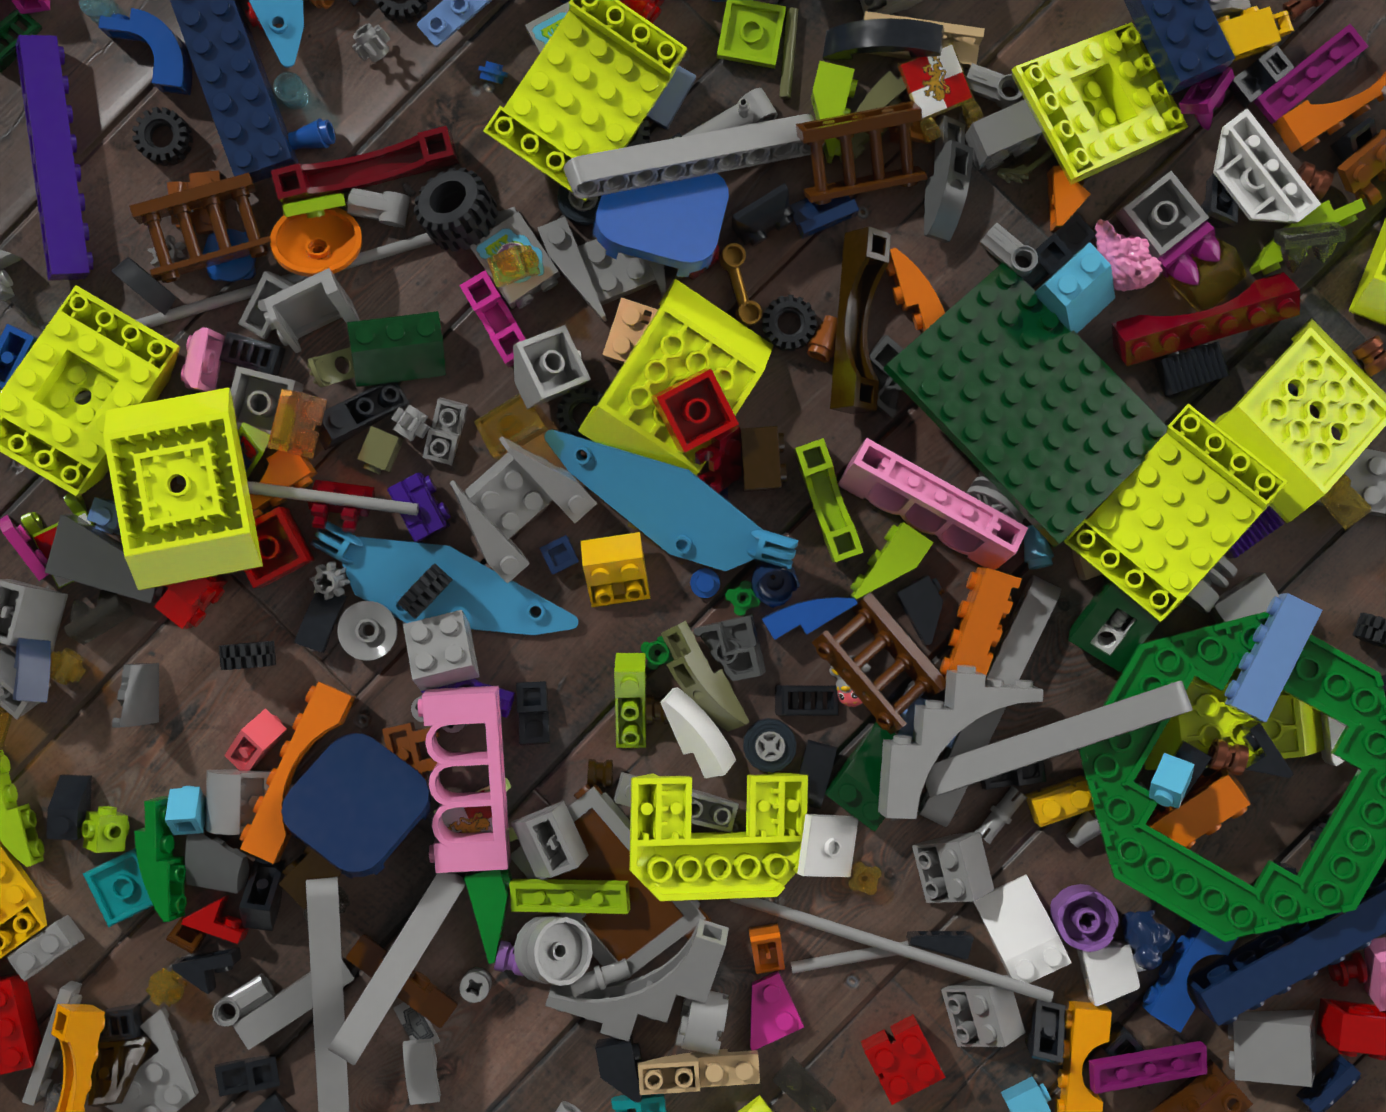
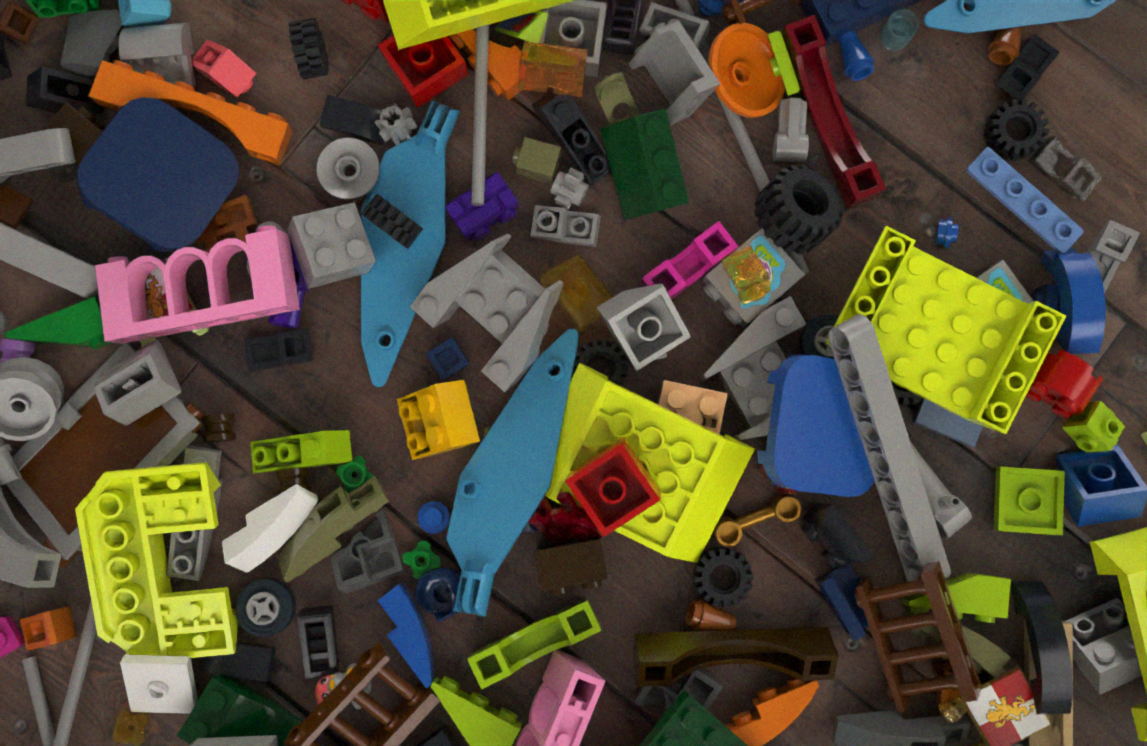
camera: 85 degrees right, 5 degrees down
red slope [181,895,249,944] -> none
dark red plate [308,479,375,533] -> none
light grey gear [352,23,391,62] -> none
lime plate [509,879,631,914] -> none
olive bar [779,7,799,100] -> none

